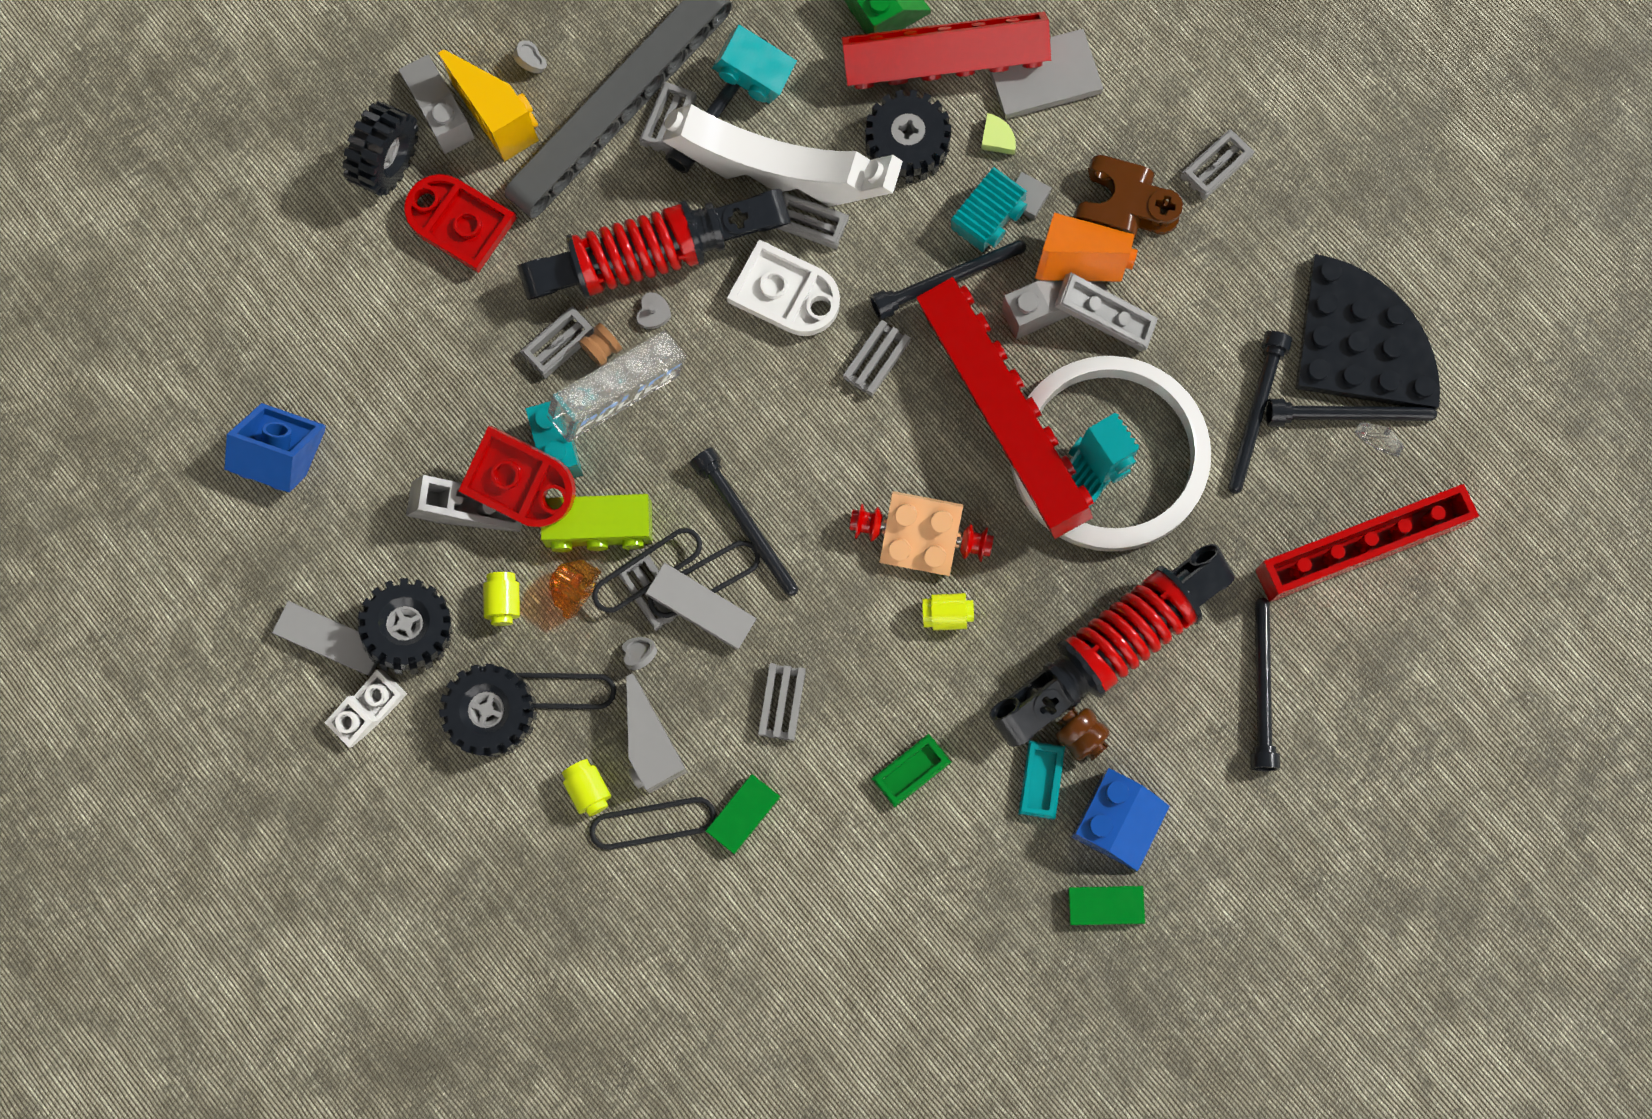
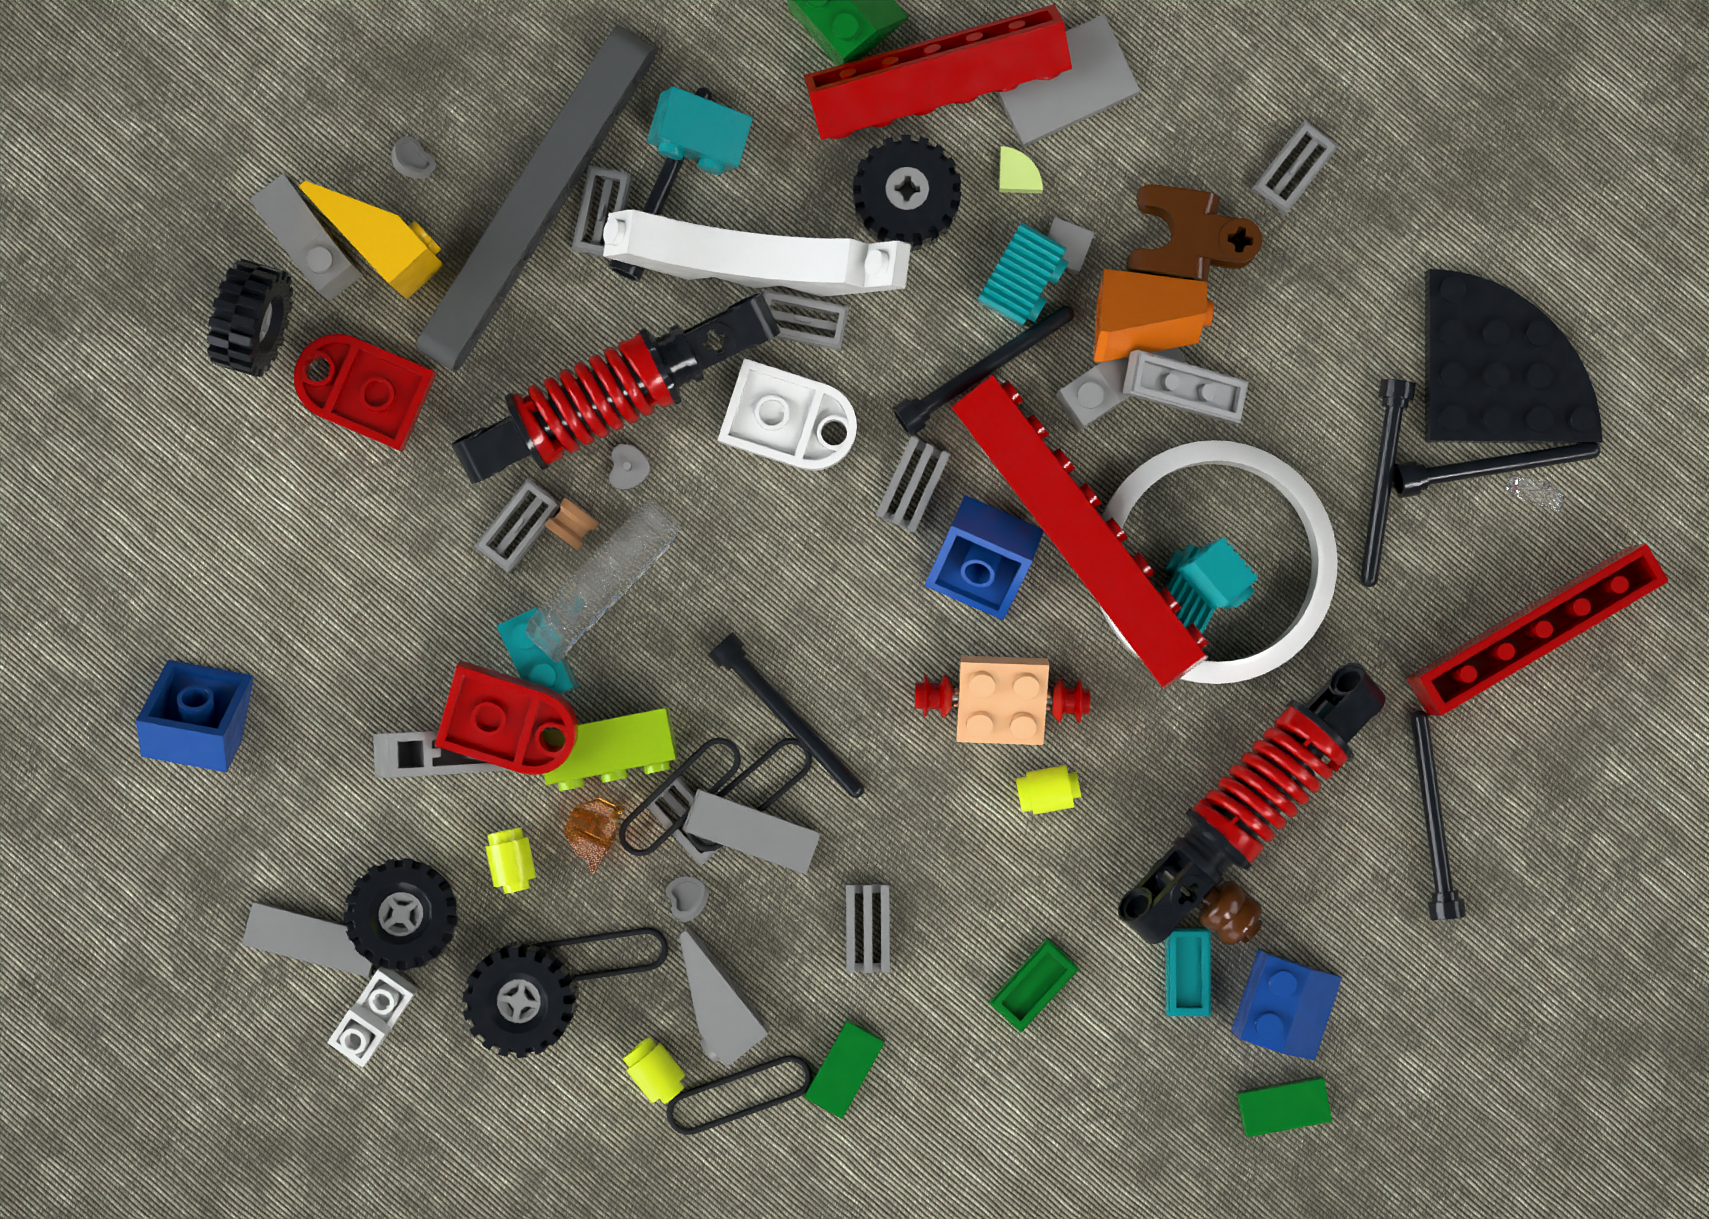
camera: 15 degrees left, 10 degrees up
none -> blue slope [924,495,1044,620]

